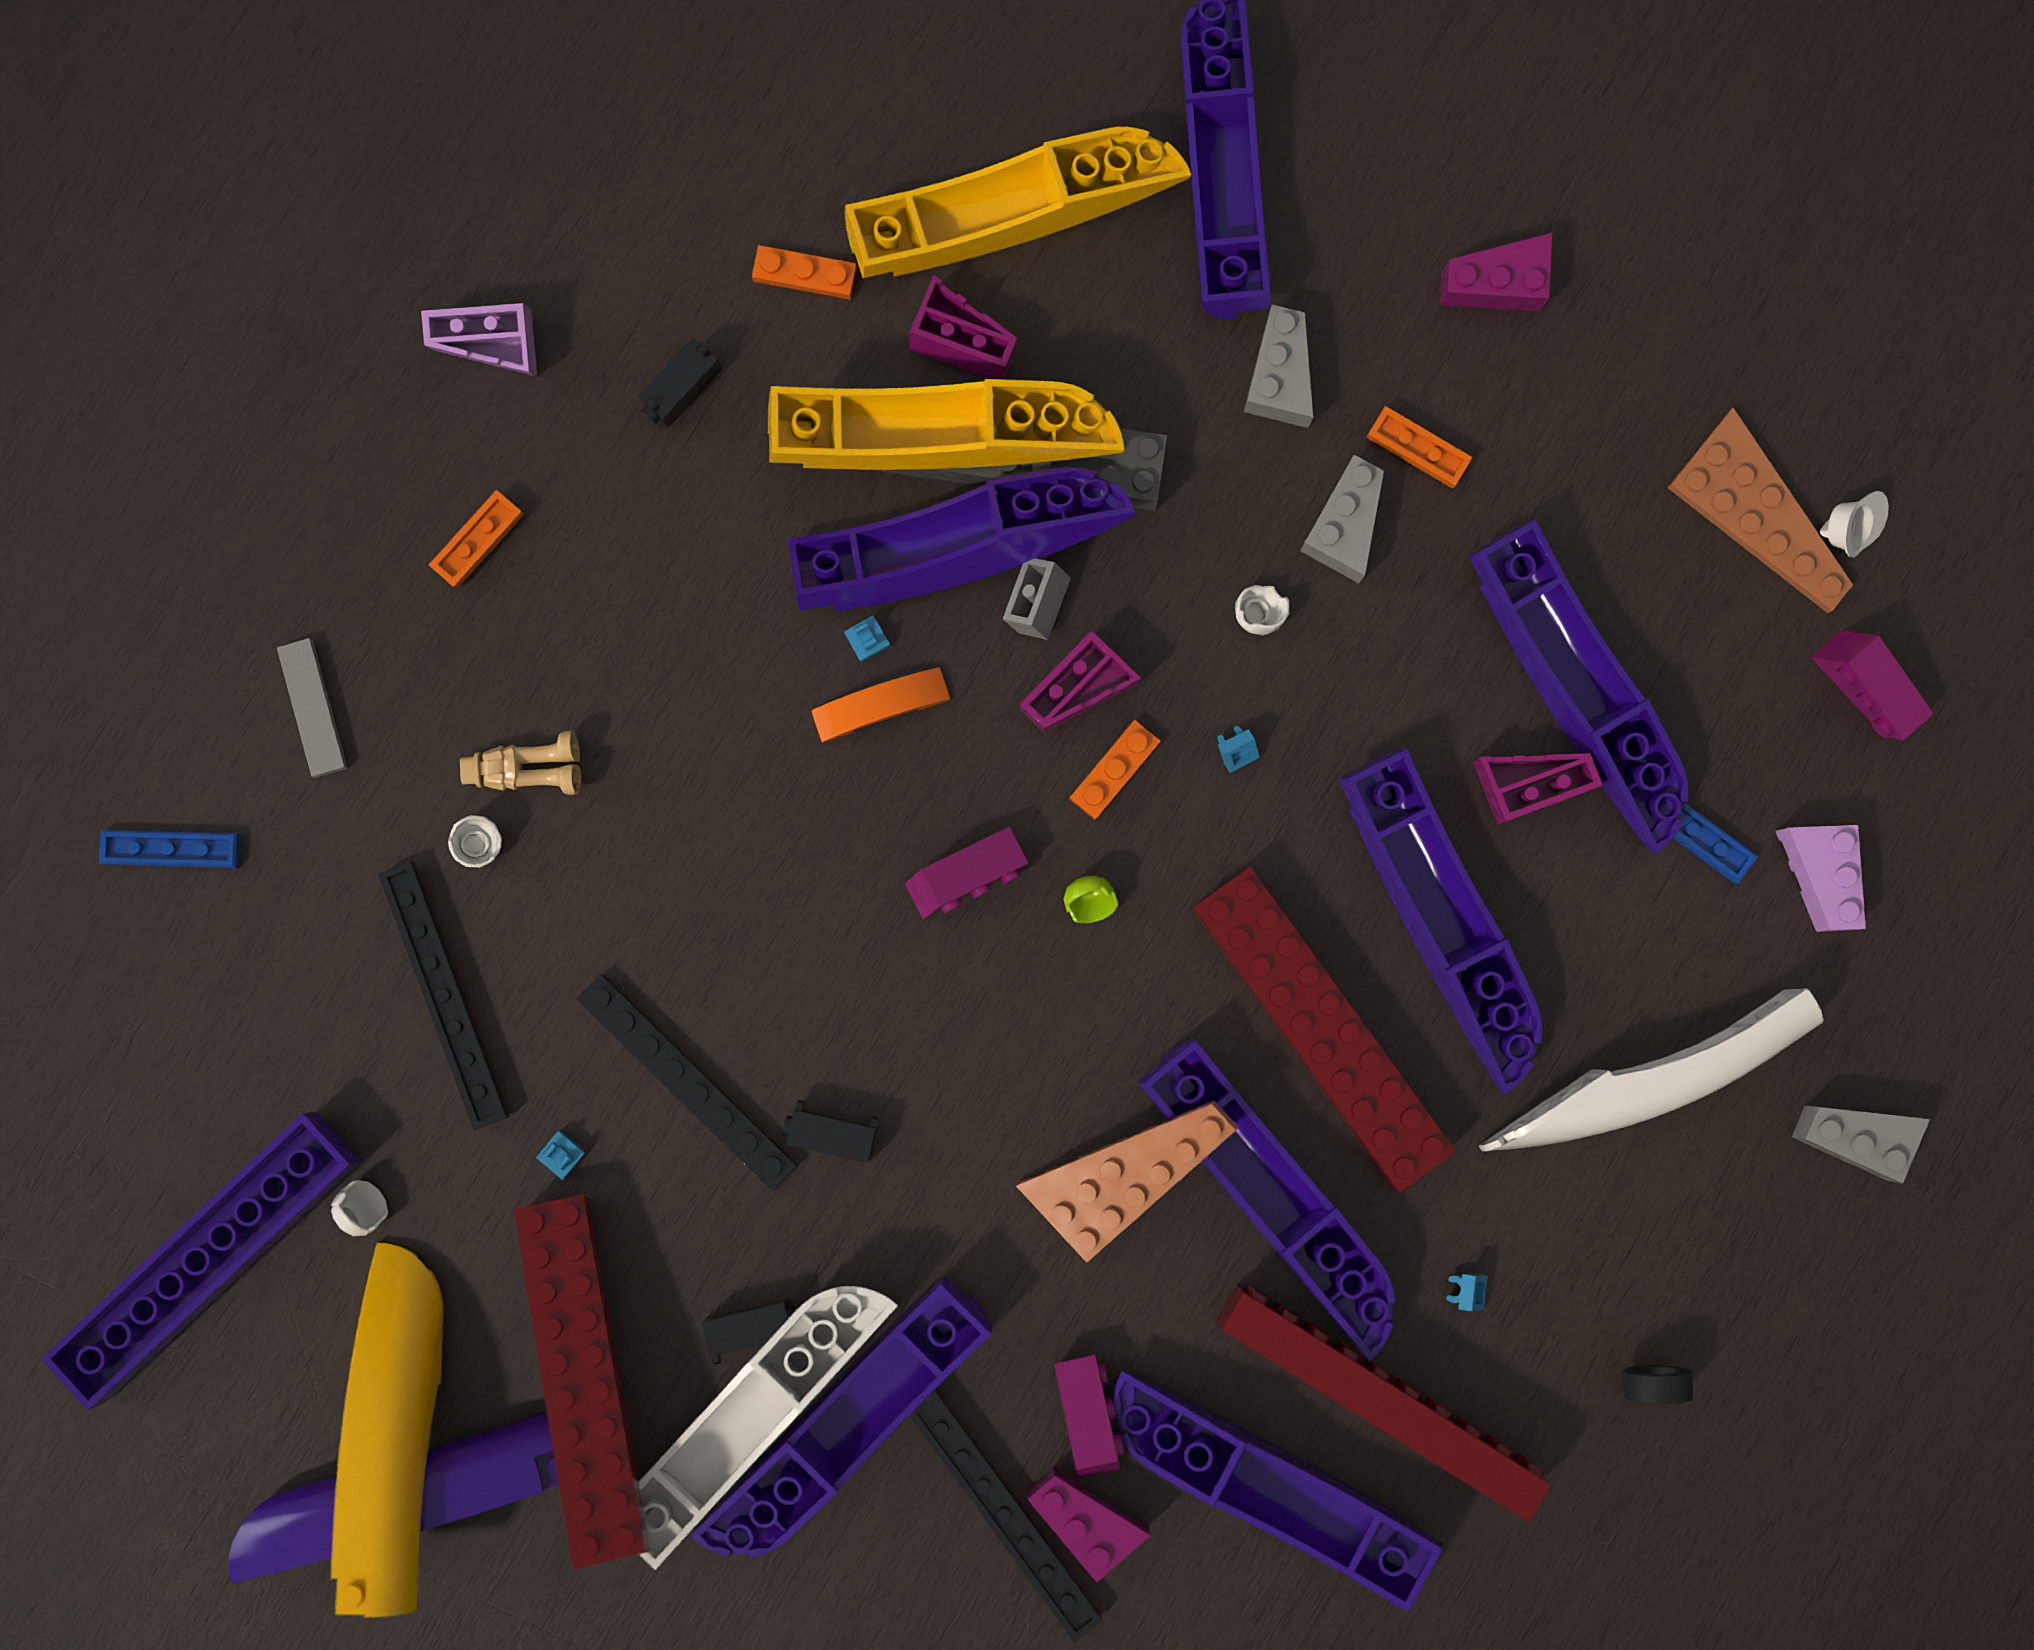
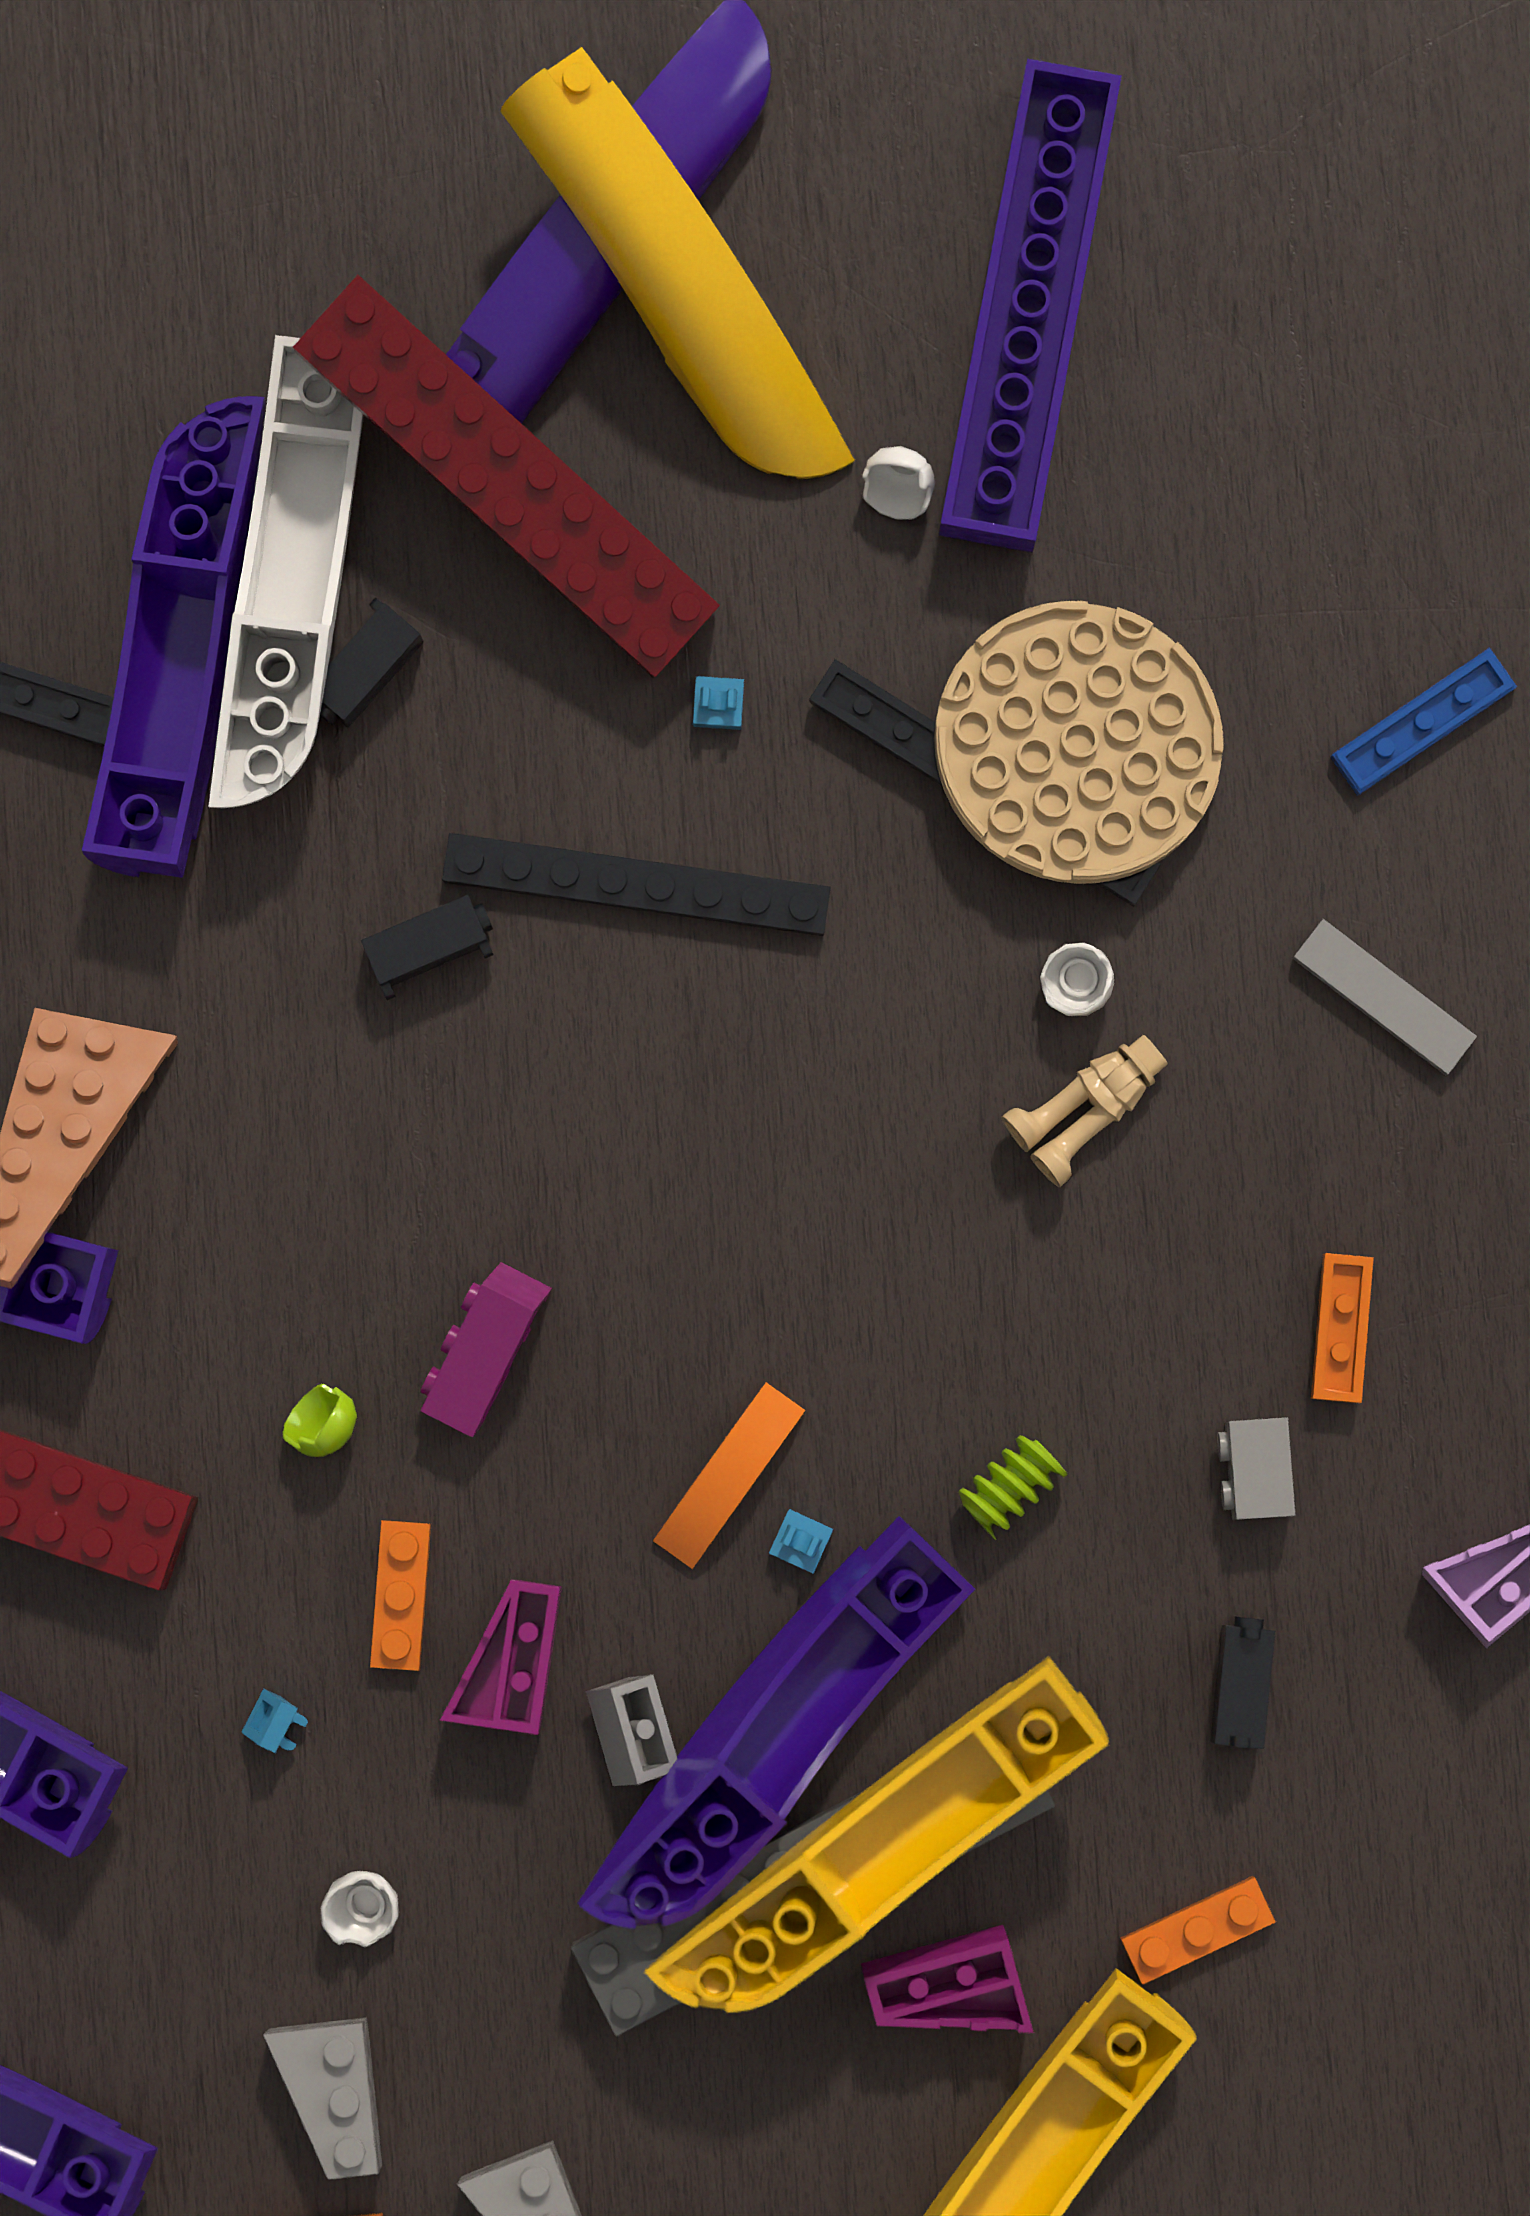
camera: 140 degrees right, 0 degrees up
none -> tan tile [934,601,1223,884]
none -> lime piece [958,1435,1068,1540]
none -> light grey brick [1217,1417,1295,1520]

